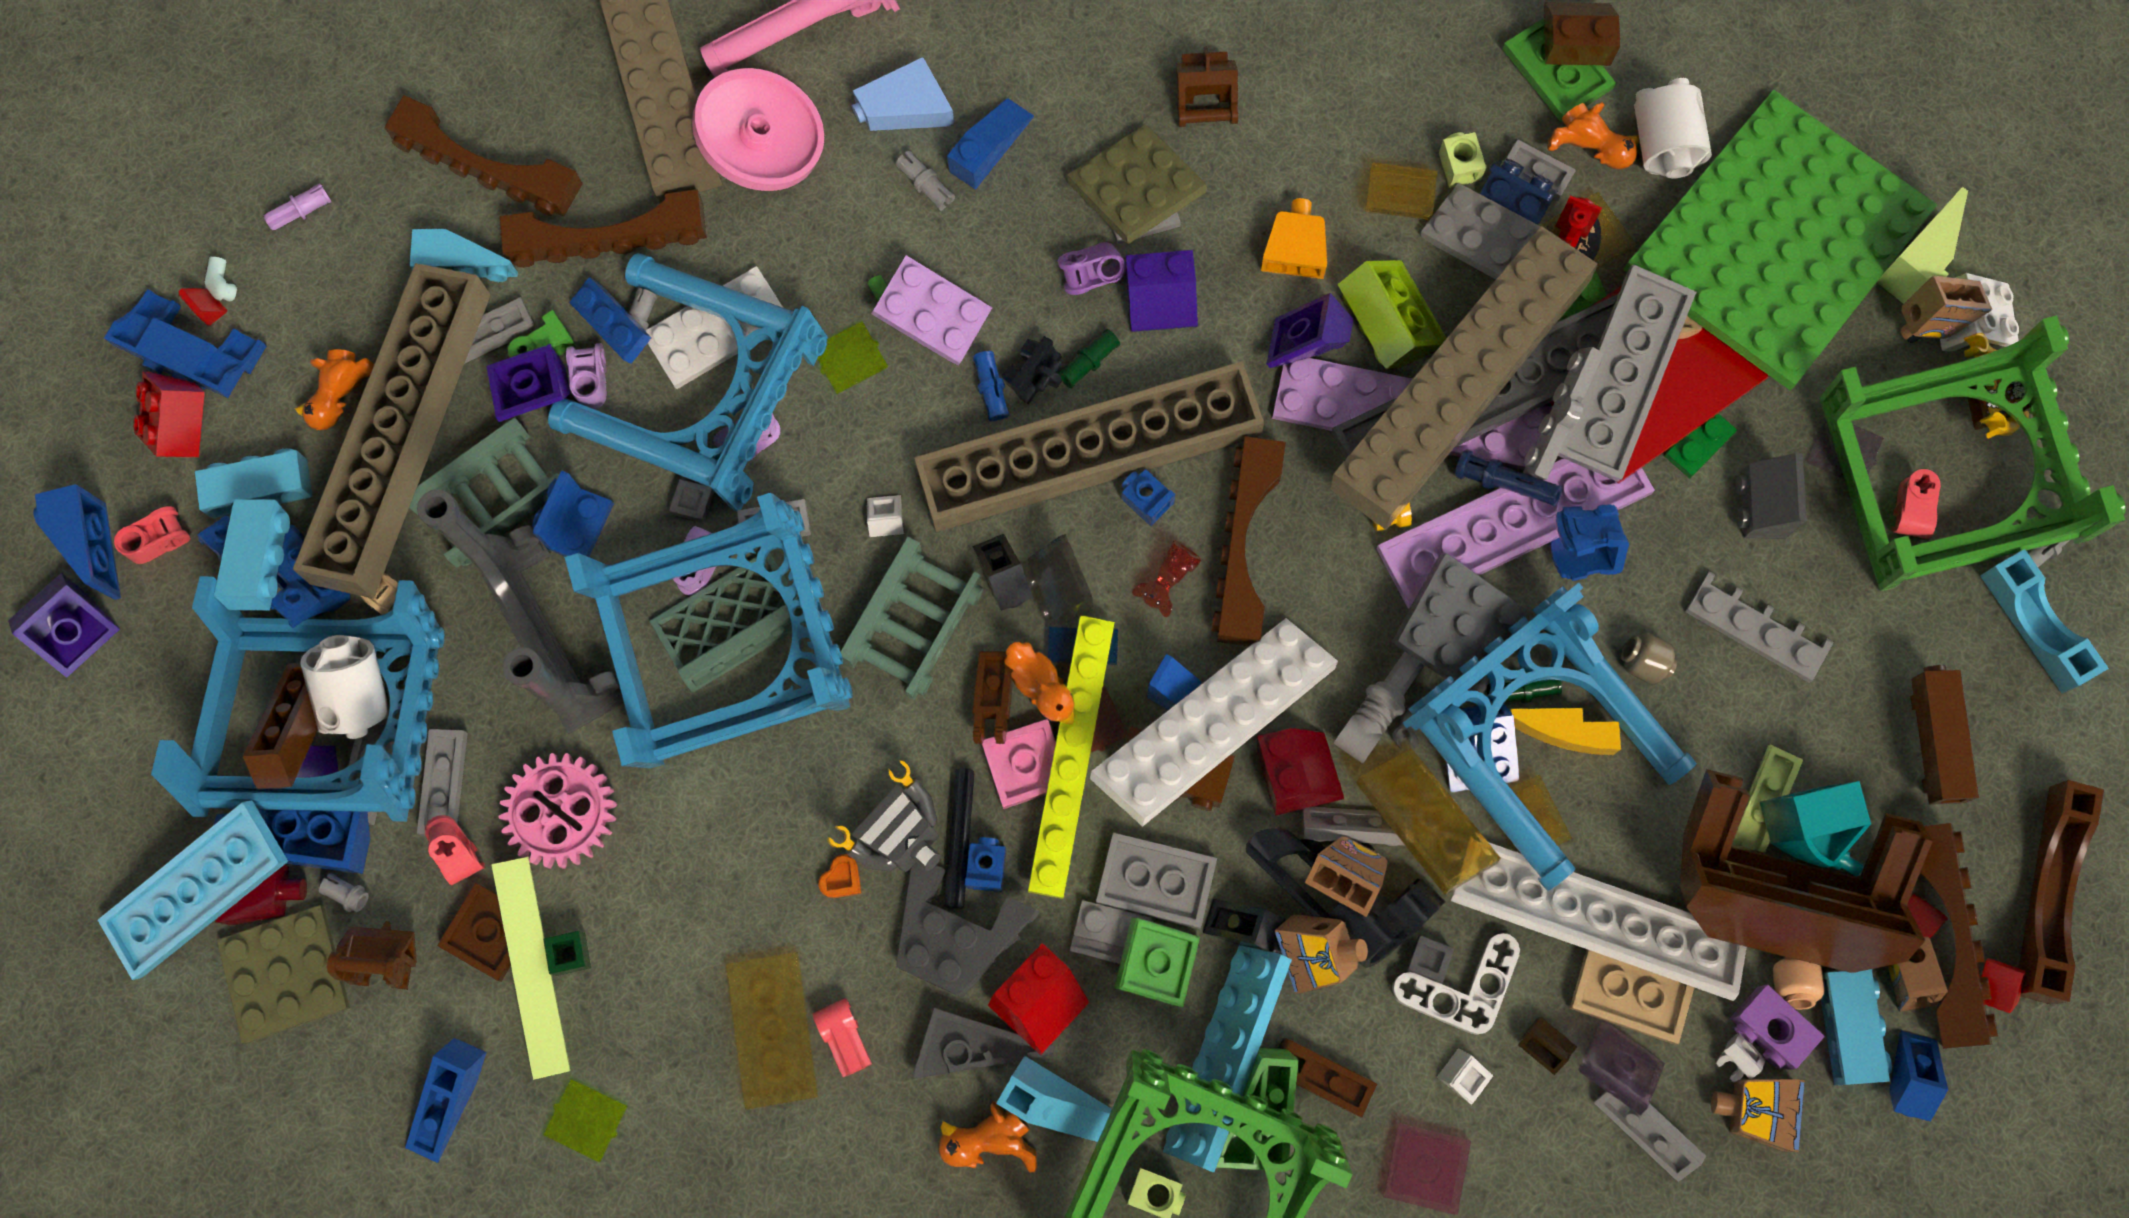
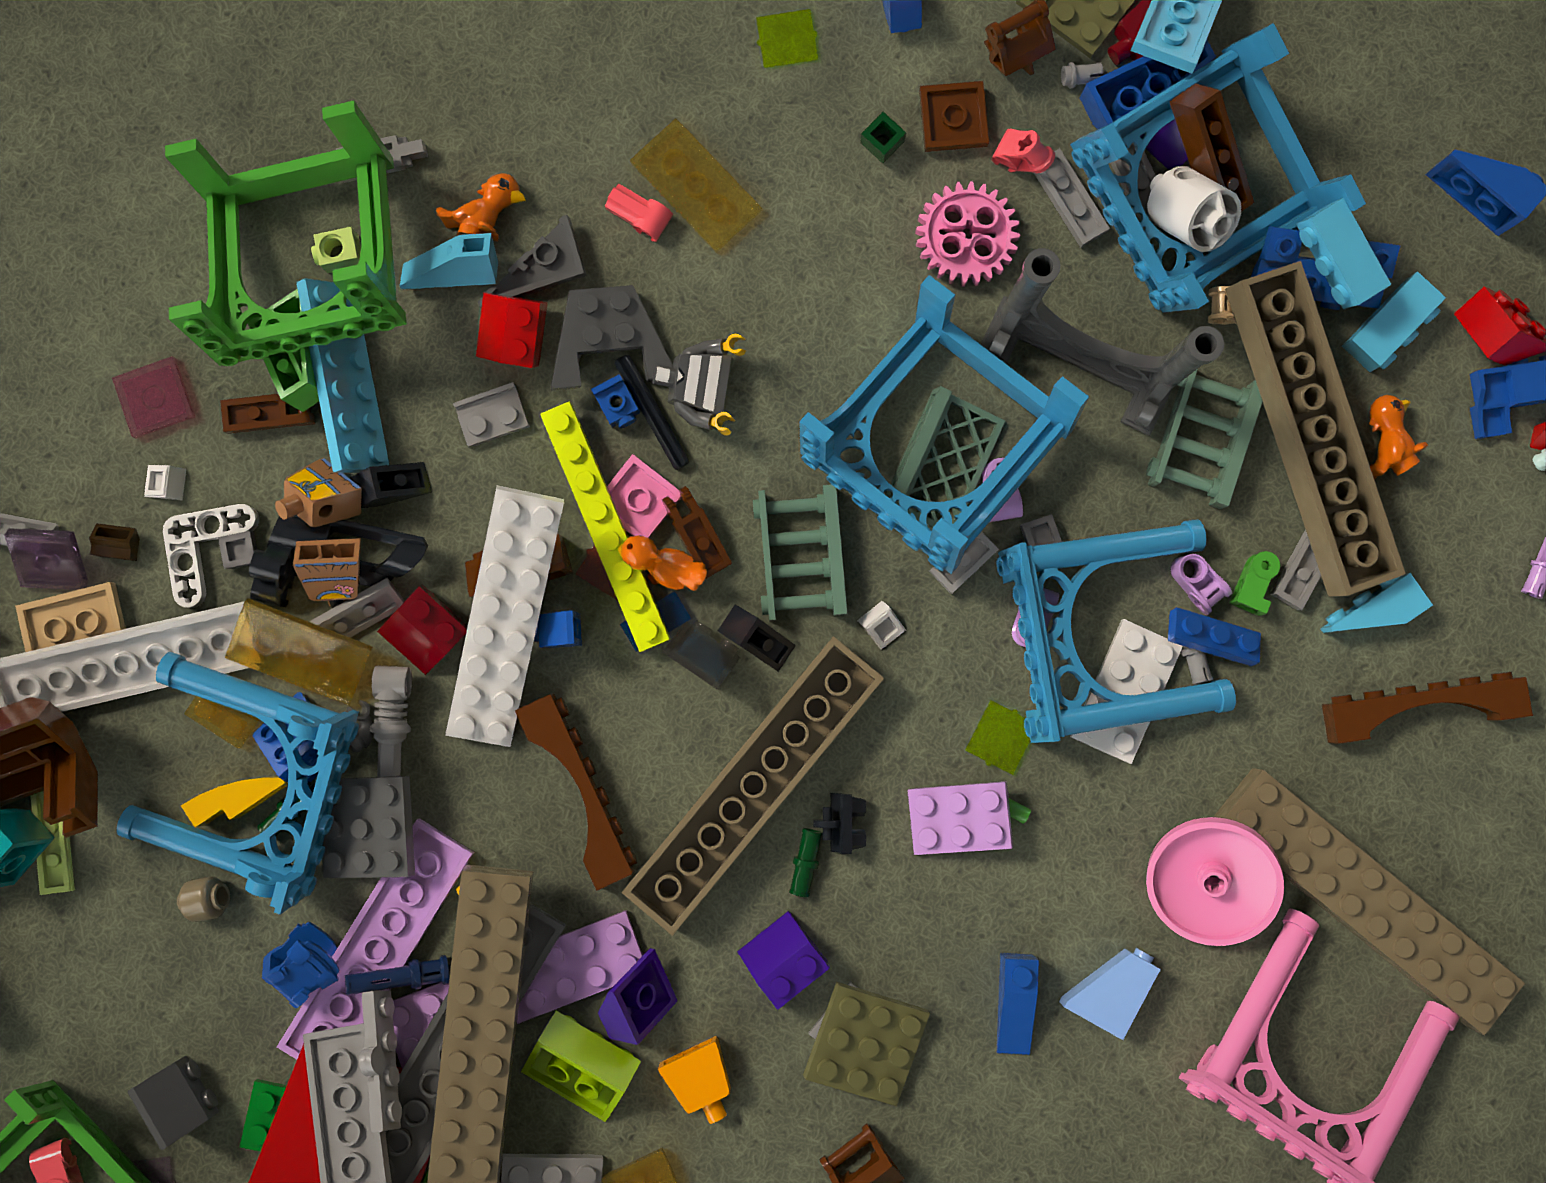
camera: 145 degrees right, 10 degrees up
dark purple slope [8,572,120,678] -> none
coral piece [114,506,190,564] -> none
dark purple slope [486,344,571,422] -> none
yellowish green tile [492,857,570,1080] -> none
reddish brown arch [500,189,707,268] -> none
blue bracket [532,471,614,557] -> none
orange tile [818,854,862,898] -> none
light grey pin [896,151,955,211] -> none
blue pin [973,351,1010,422] -> none
medium lavender piece [1058,242,1126,295] -> none
light grey plate [1096,833,1217,929] -> none
bright green plate [1114,918,1200,1008] -> none
blue brick [1121,469,1175,526] -> none
clear red animal [1132,540,1202,617] -> none
light grey hinge [1685,571,1833,683] -> none

